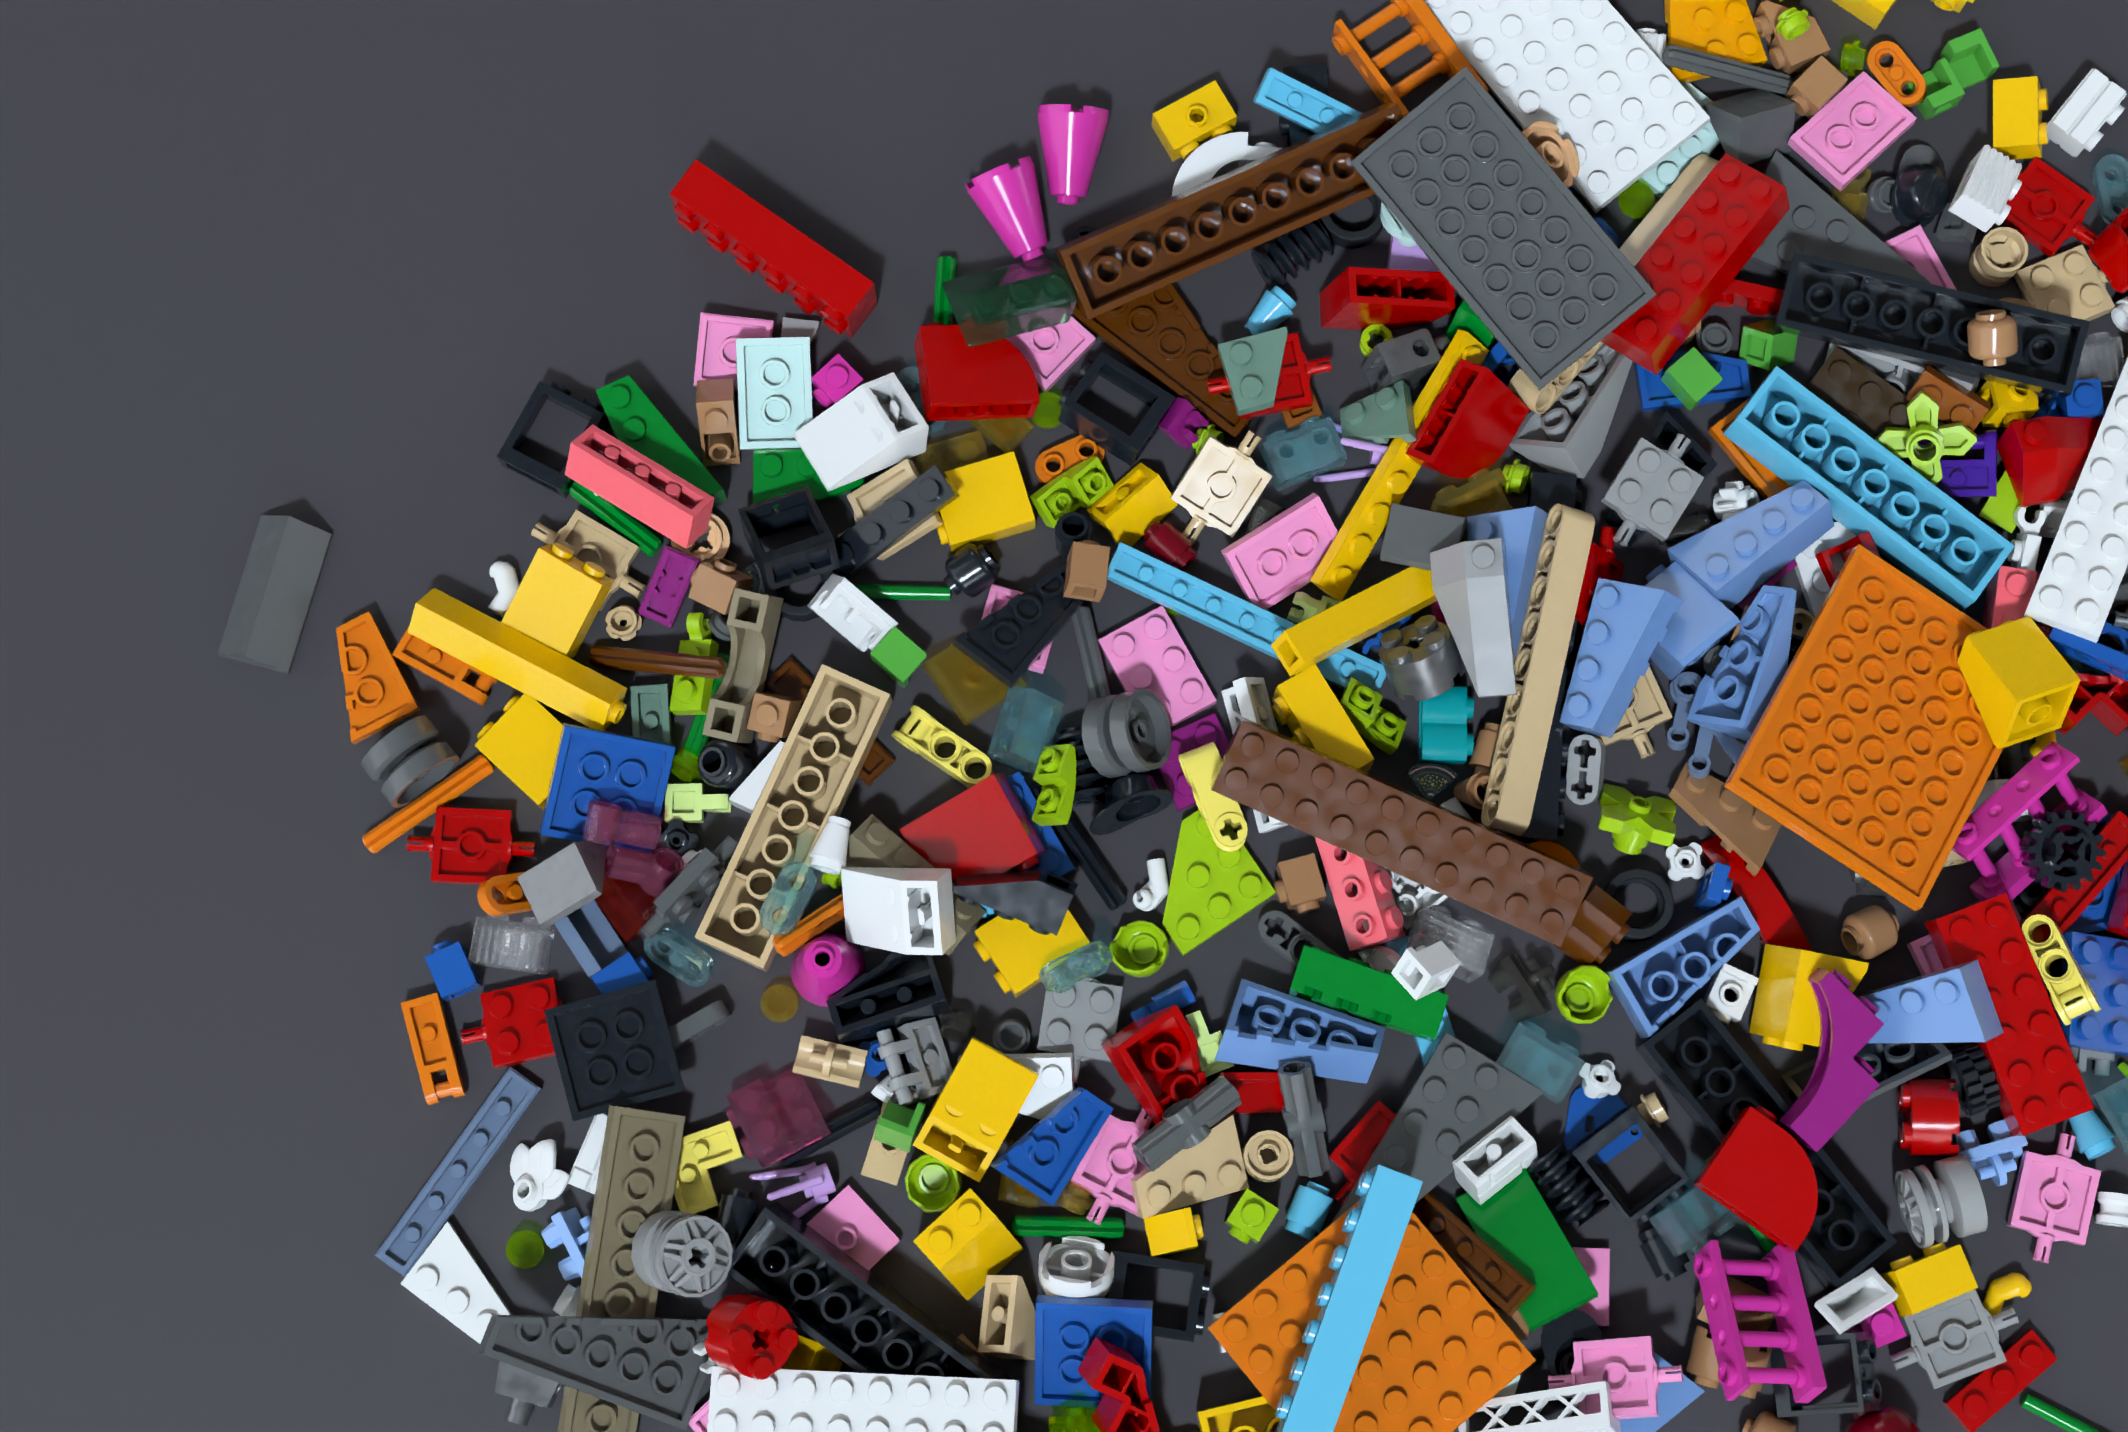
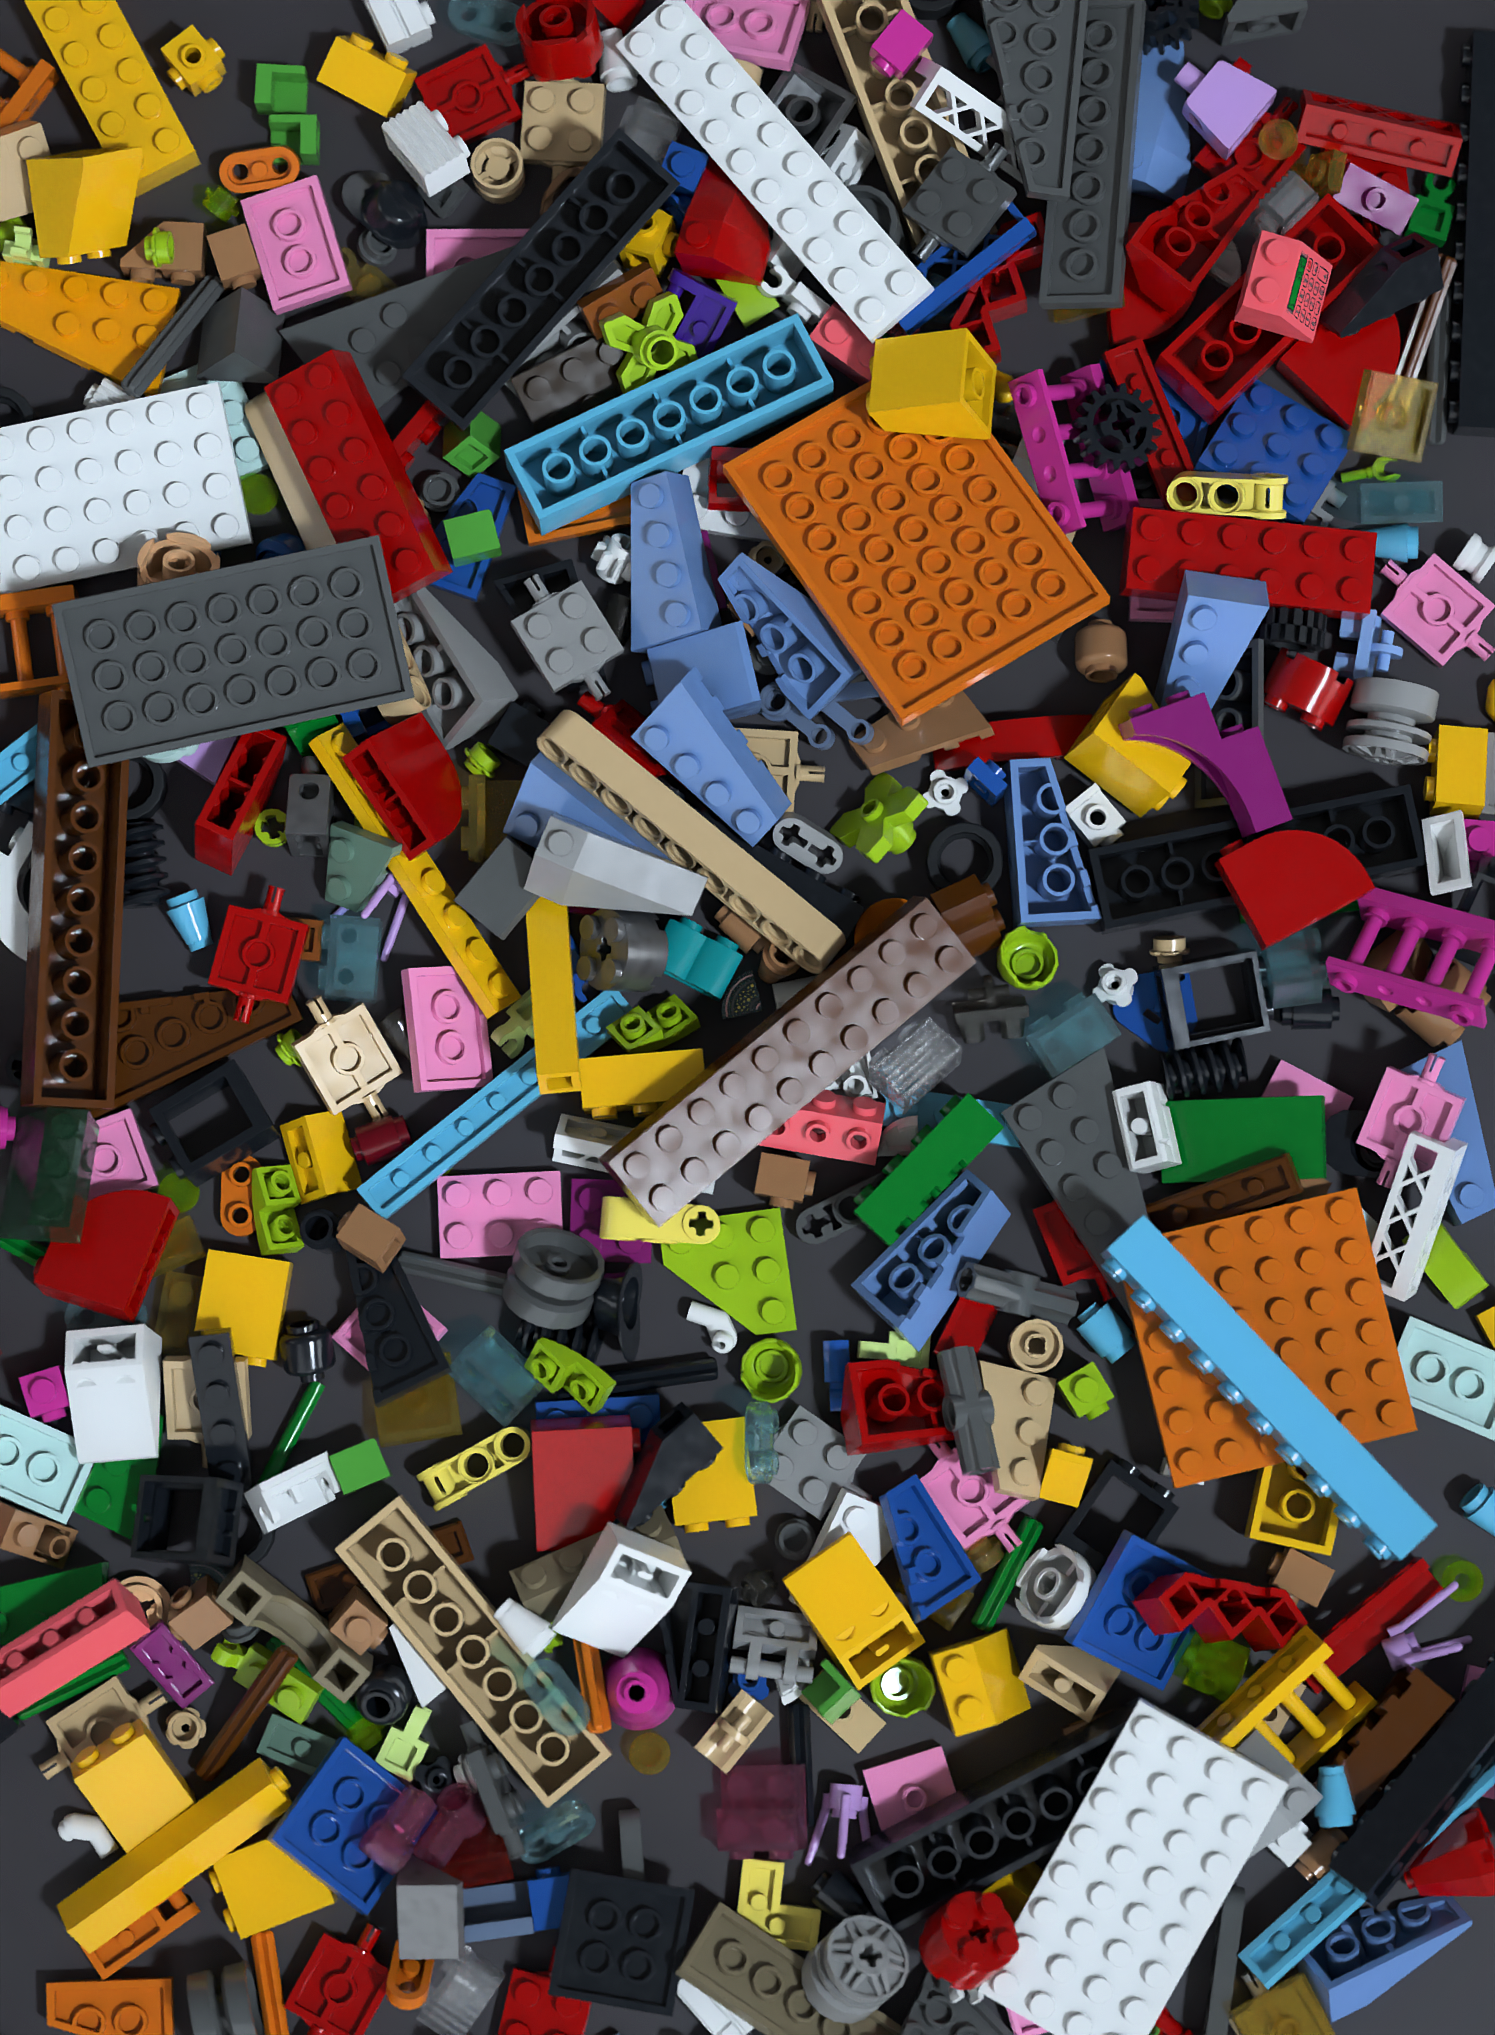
camera: 65 degrees left, 5 degrees up
magenta tile [1158,397,1209,450] -> none
sand green wing [1218,327,1288,416] -> none
white brick [1391,940,1461,1000] -> none
medium nougat head [1967,309,2018,367] -> none

